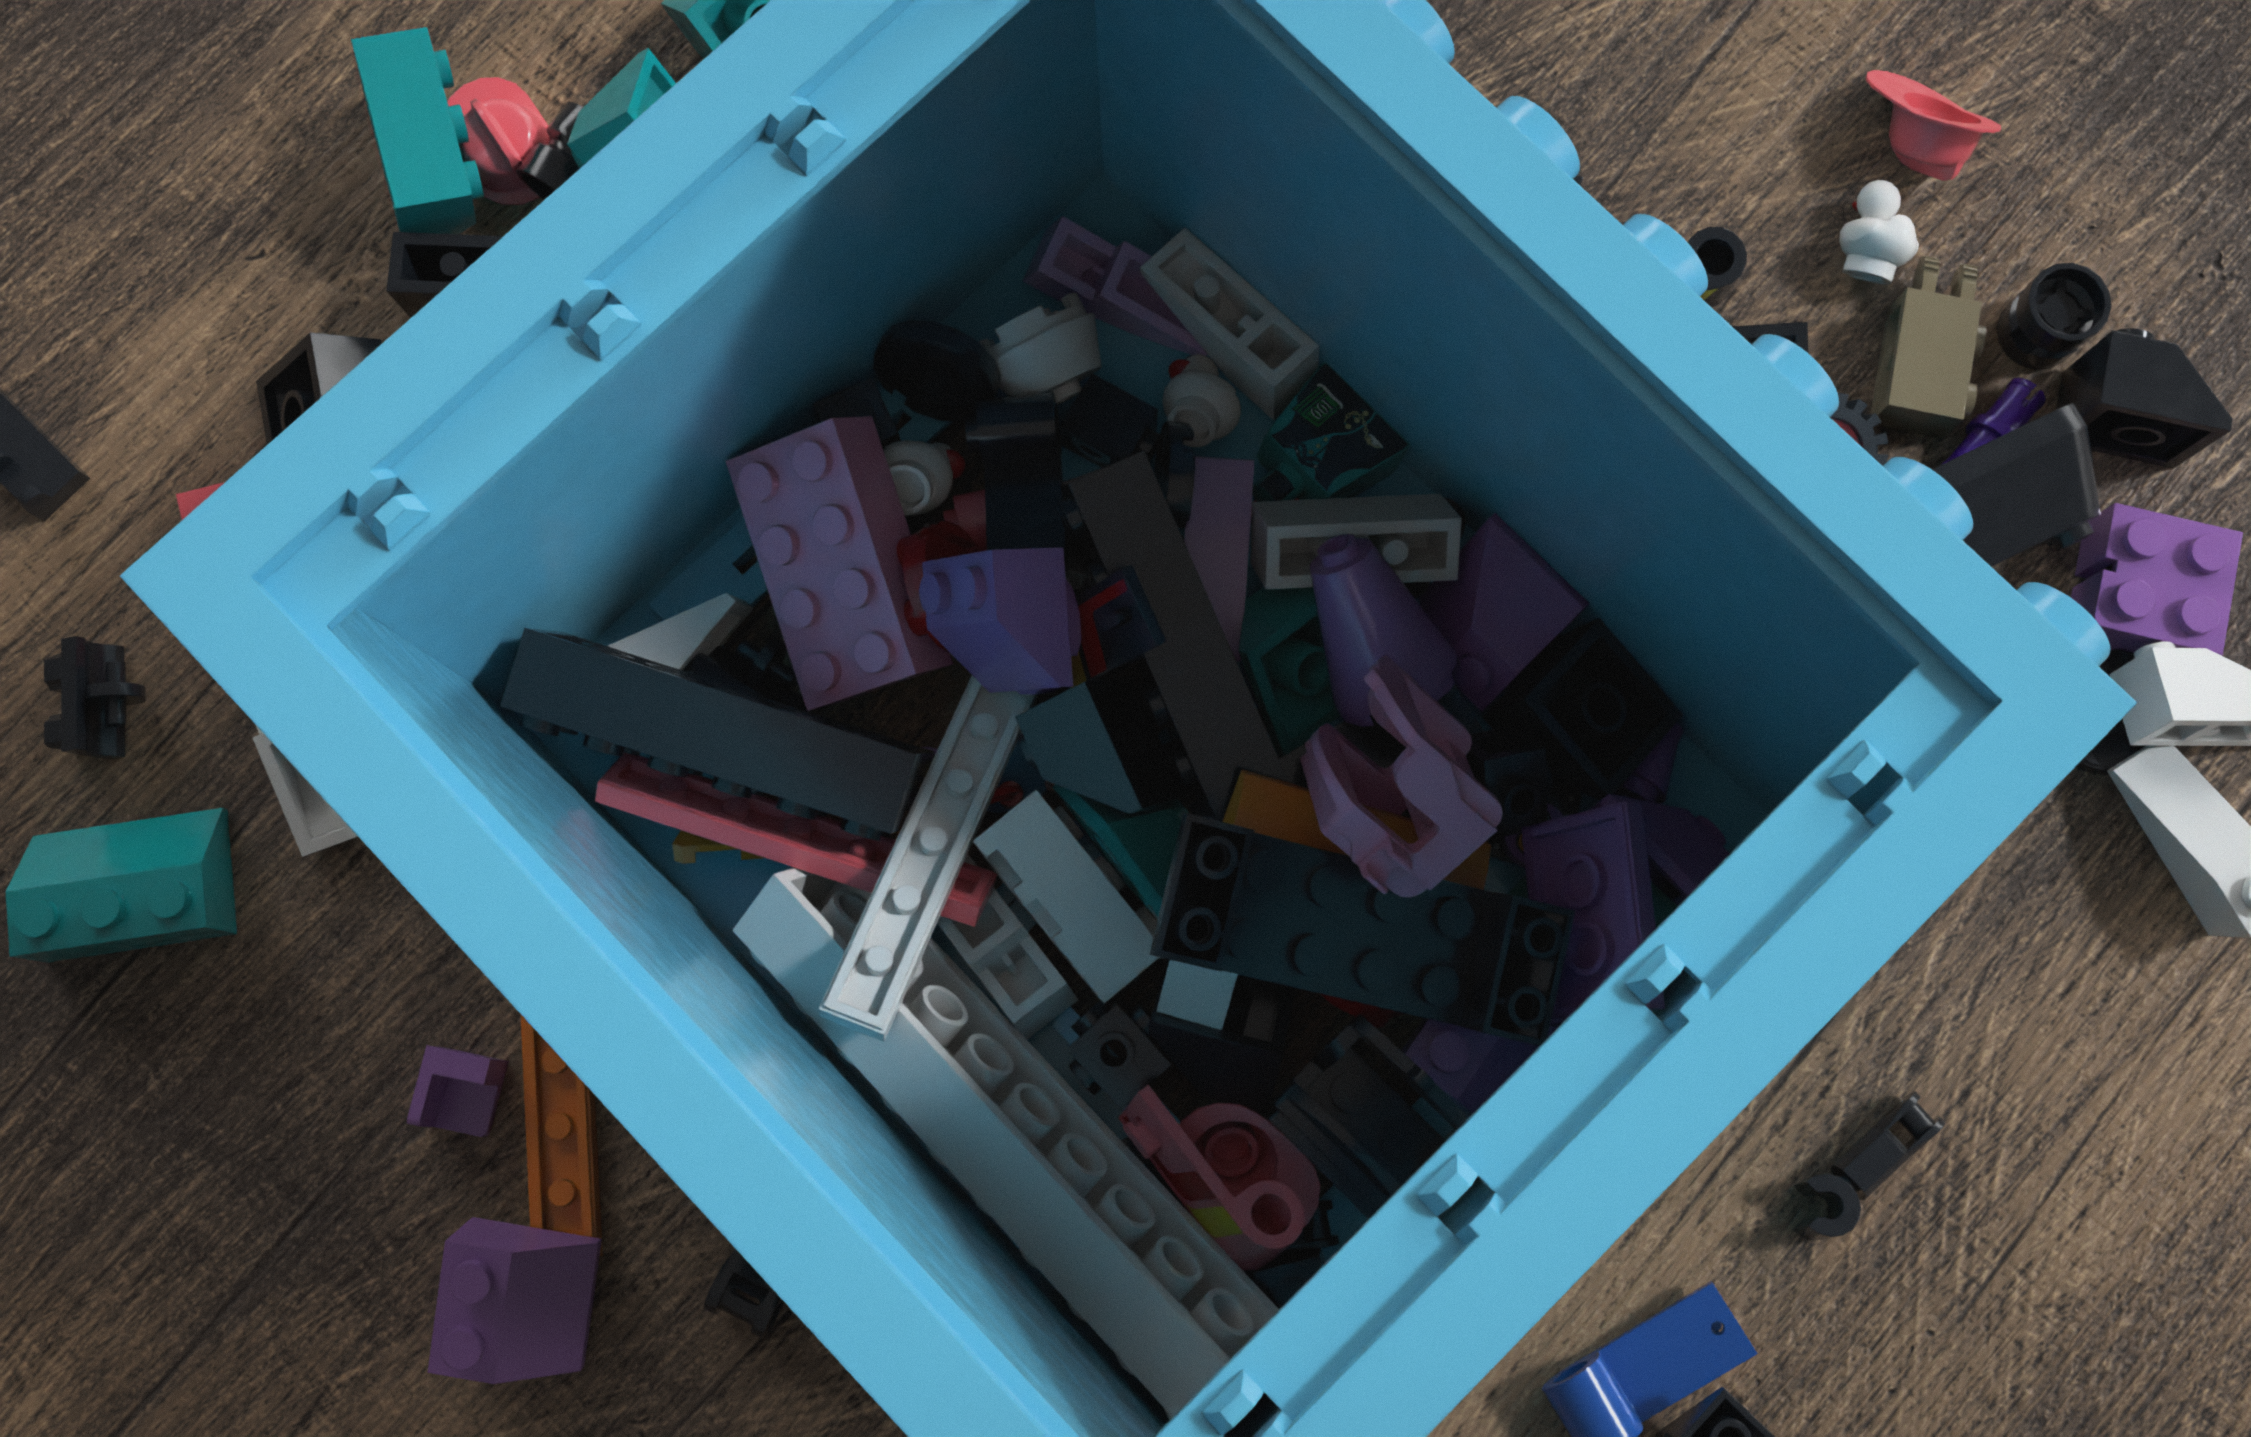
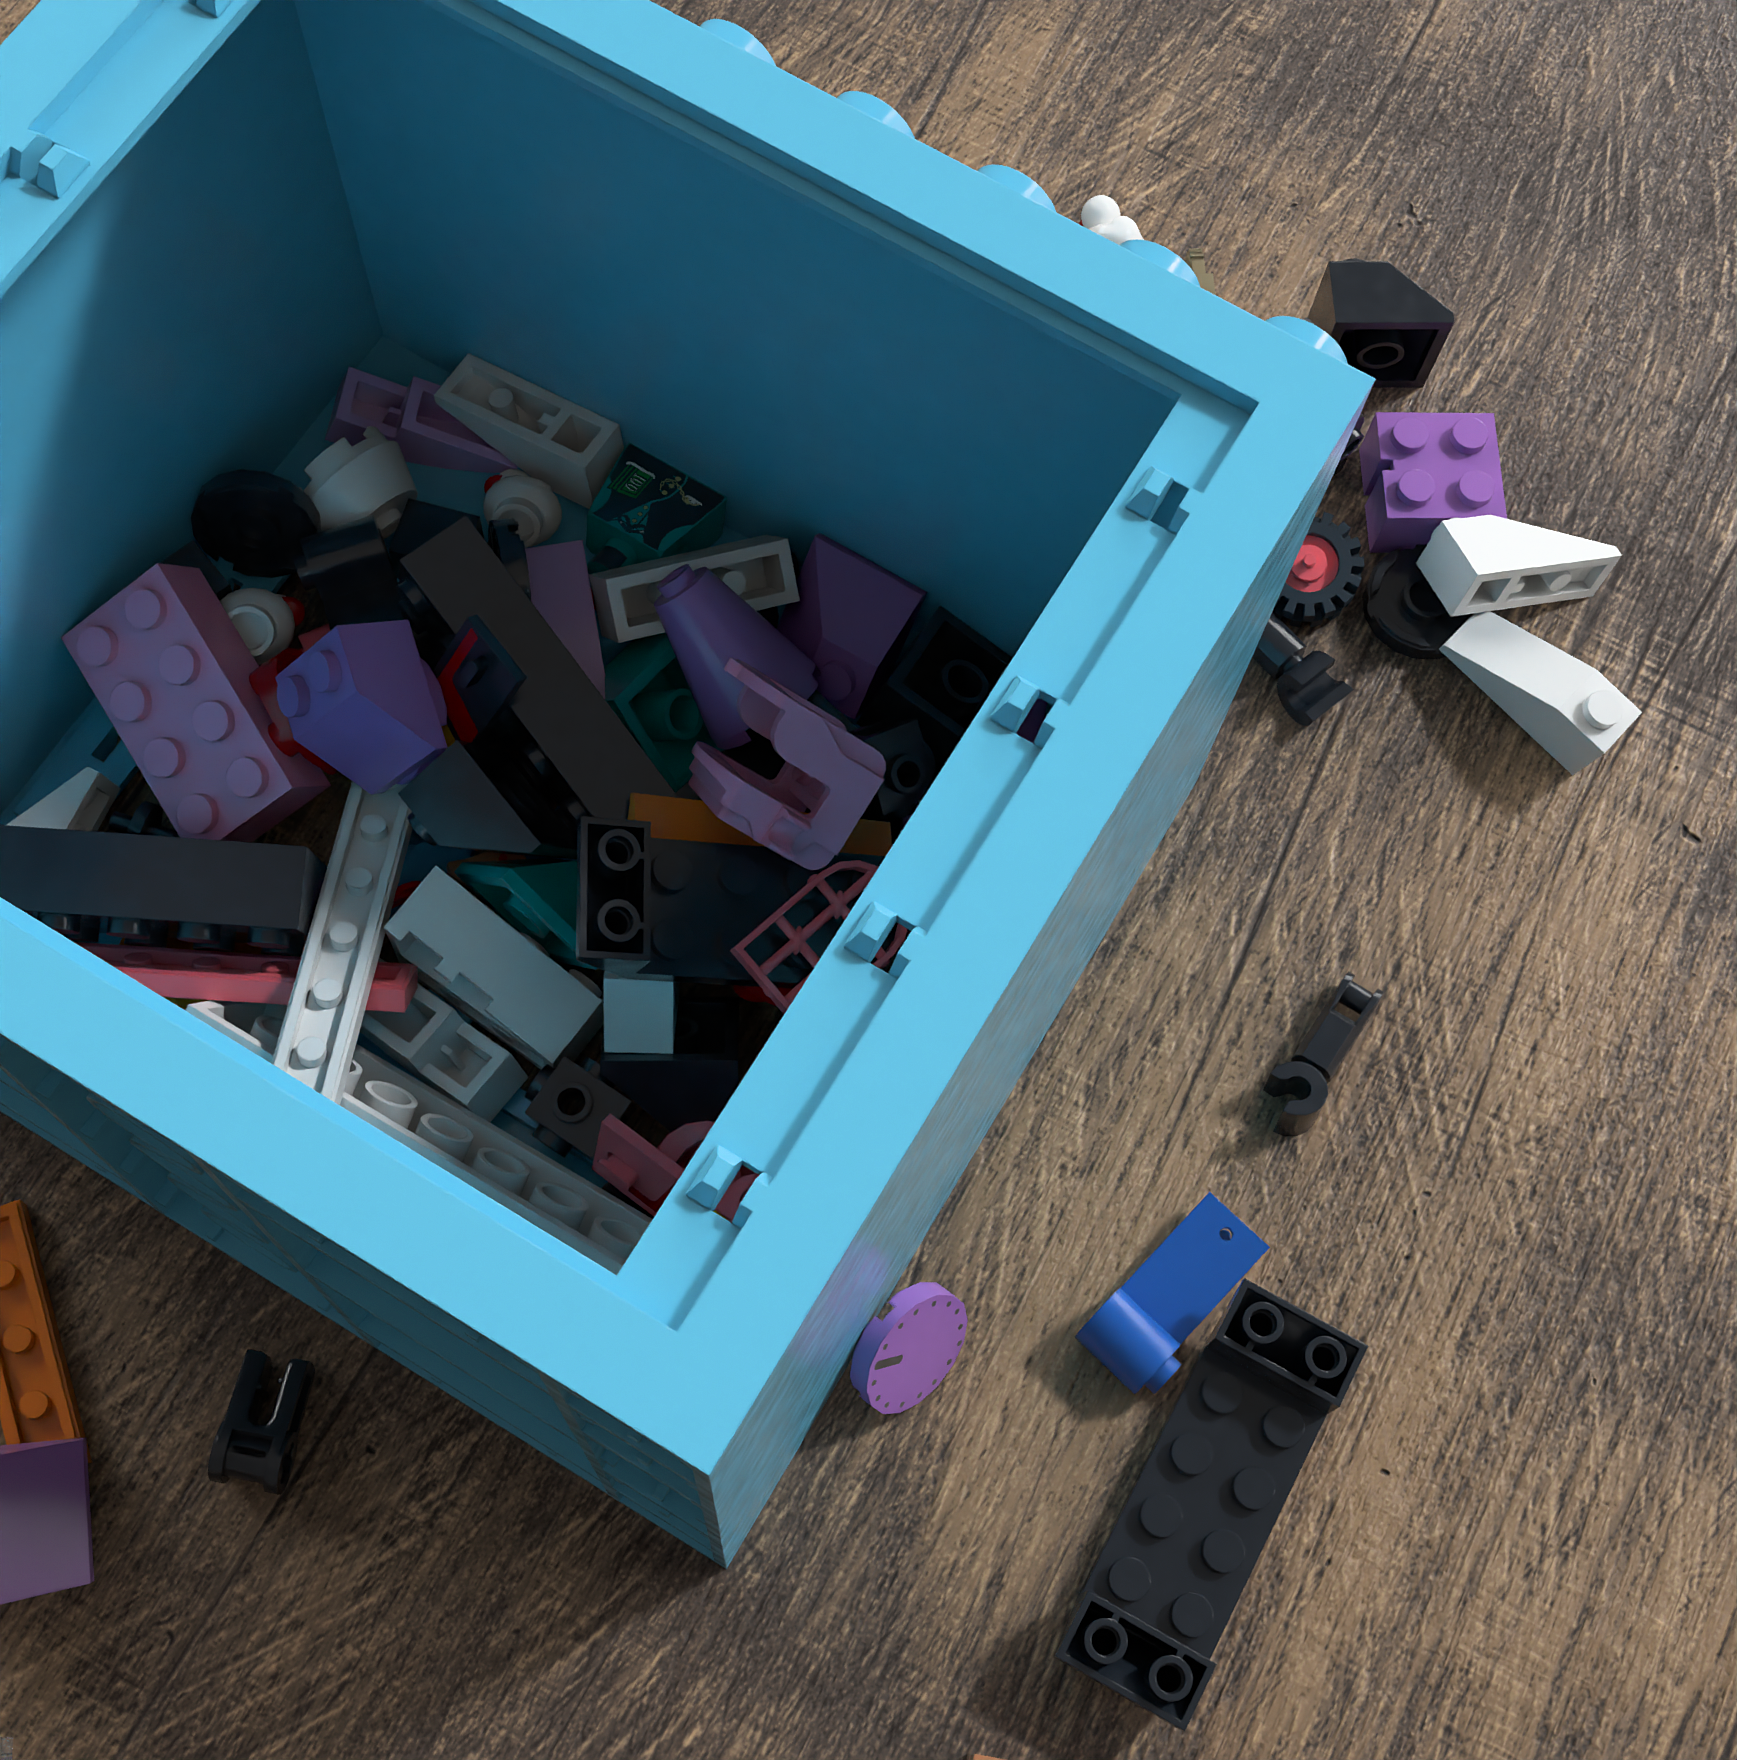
camera: 25 degrees left, 10 degrees down
coral piece [1866,70,2001,181] -> none
black wheel [1996,263,2112,370] -> none
none -> coral window [730,860,907,1014]

